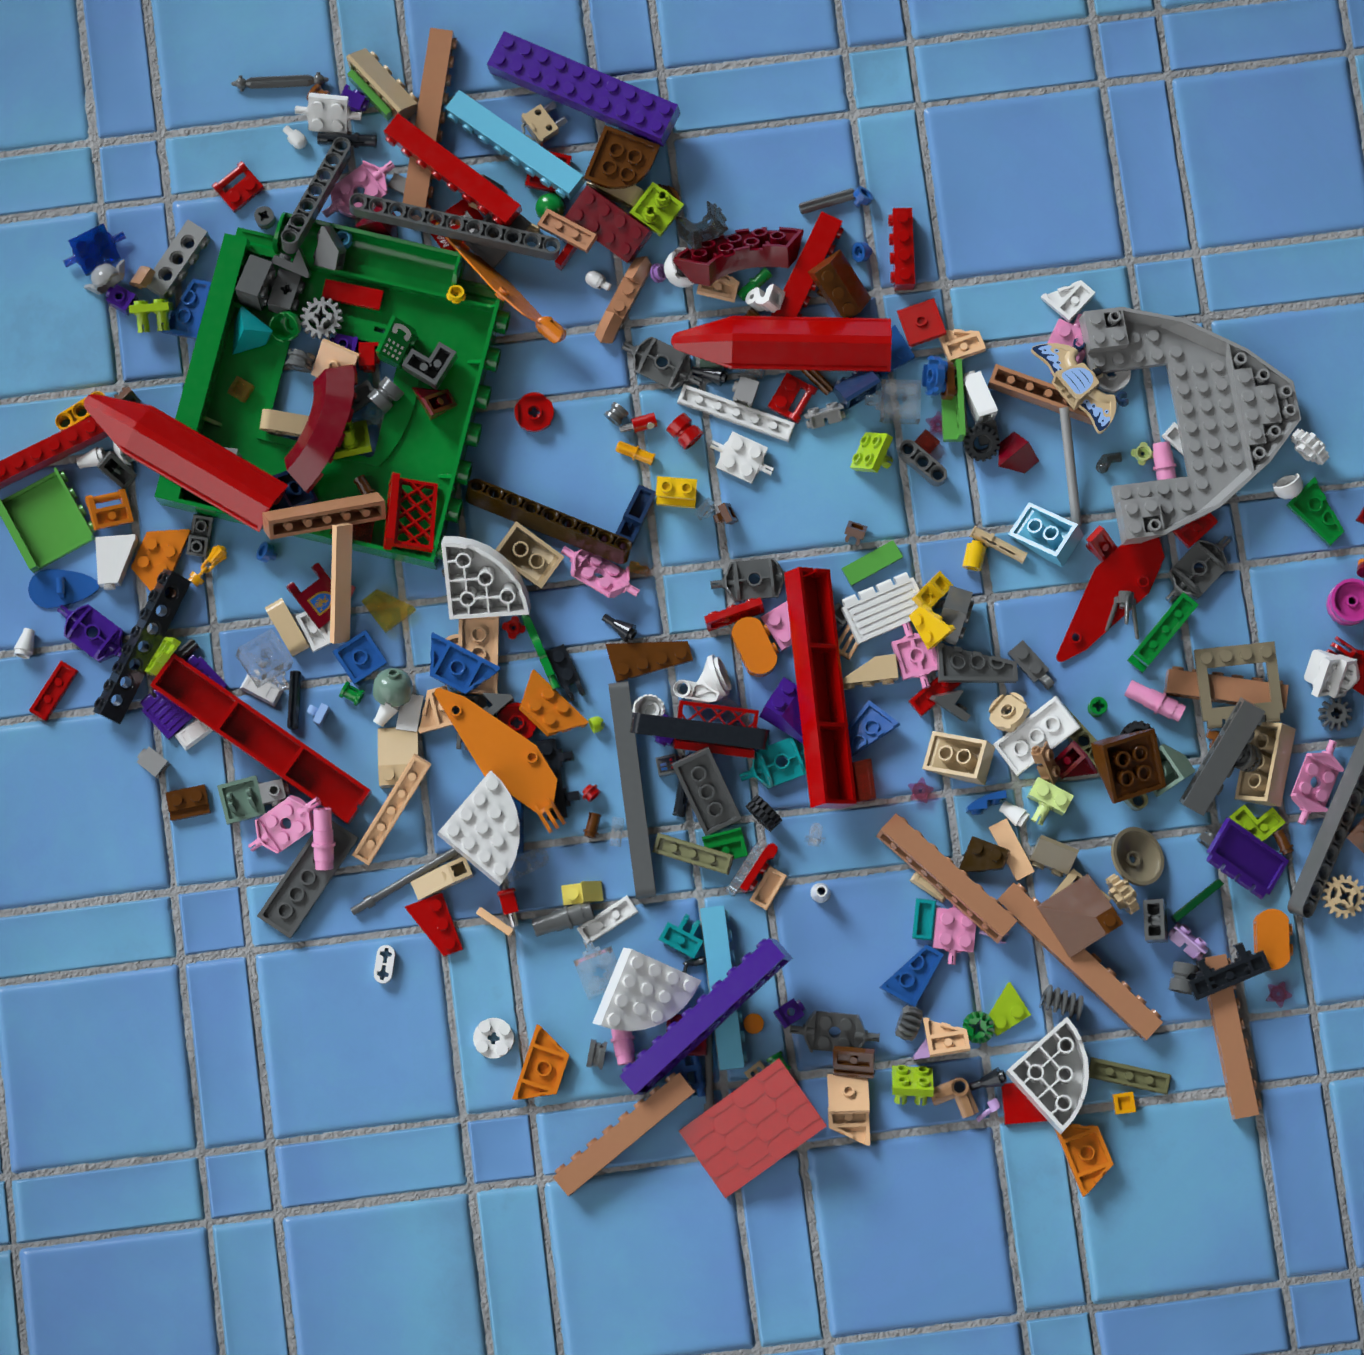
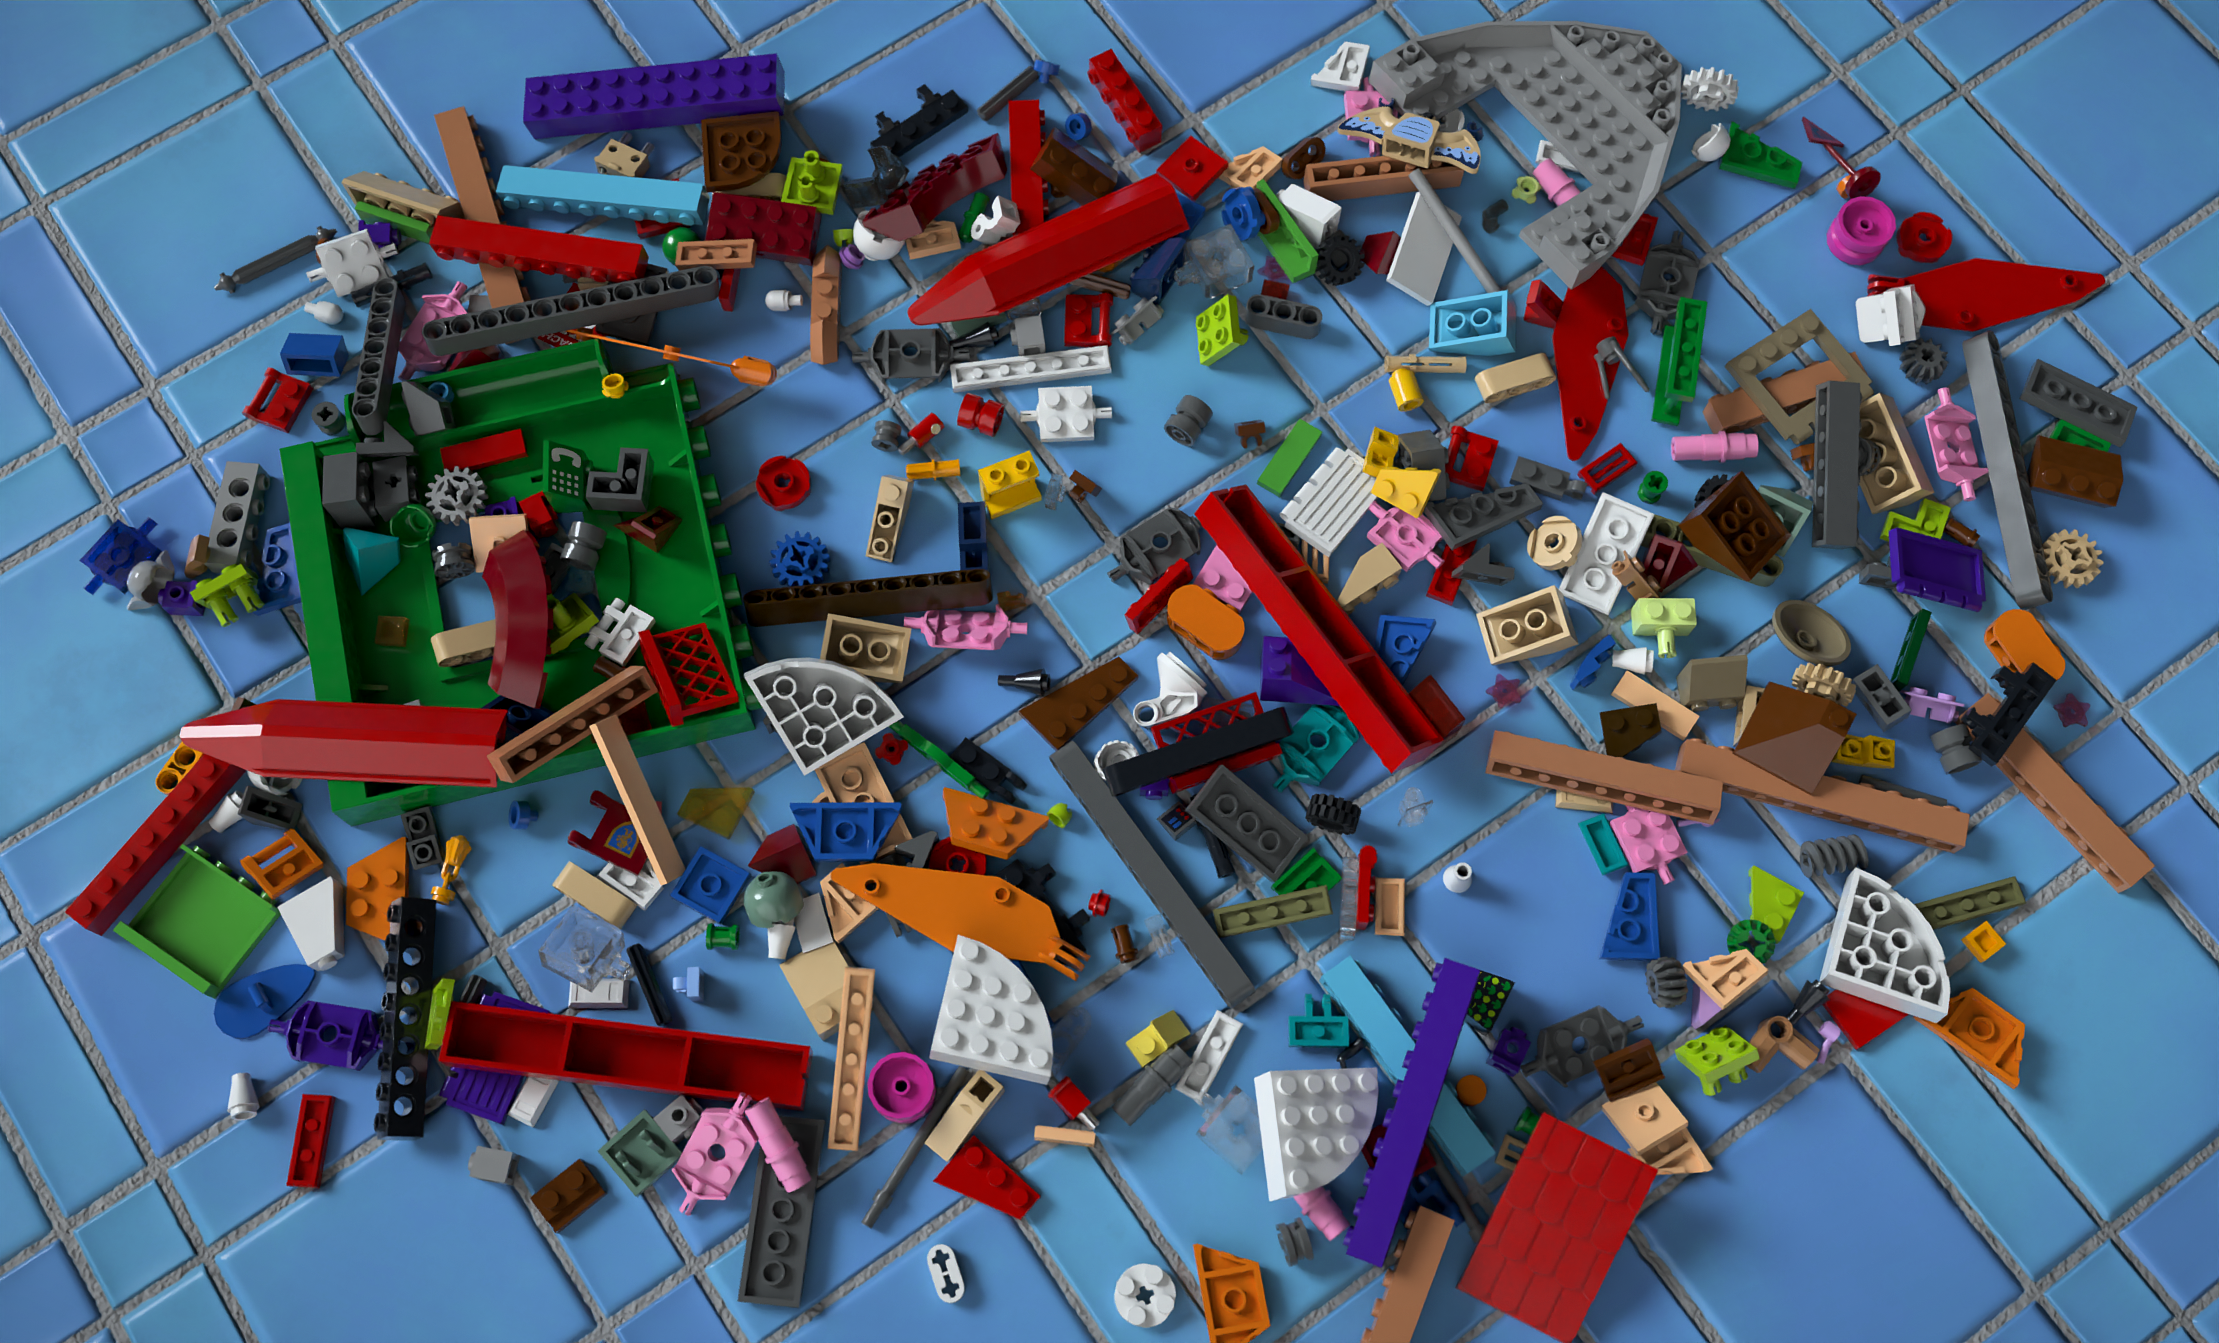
camera: 30 degrees left, 10 degrees down
none -> blue brick [280,333,349,377]
none -> white plate [584,598,656,666]
none -> dark red slope [748,824,817,884]
none -> blue gear [769,531,831,587]
none -> lime hinge [833,229,854,248]
none -> tan slope [865,474,915,562]
none -> dark pink wheel [867,1052,937,1124]
none -> black hinge [870,84,968,166]
none -> dark grey wheel [1164,395,1213,446]
none -> reddish brown plate [1281,137,1326,180]
none -> white tile [1386,192,1462,306]
none -> red plate [1445,426,1499,492]
none -> black torso [1465,970,1515,1036]
none -> tan beam [1475,353,1556,403]
none -> red tile [1577,443,1638,495]
none -> yellow slope [1831,734,1895,769]
none -> dark grey bar [1859,775,1947,807]

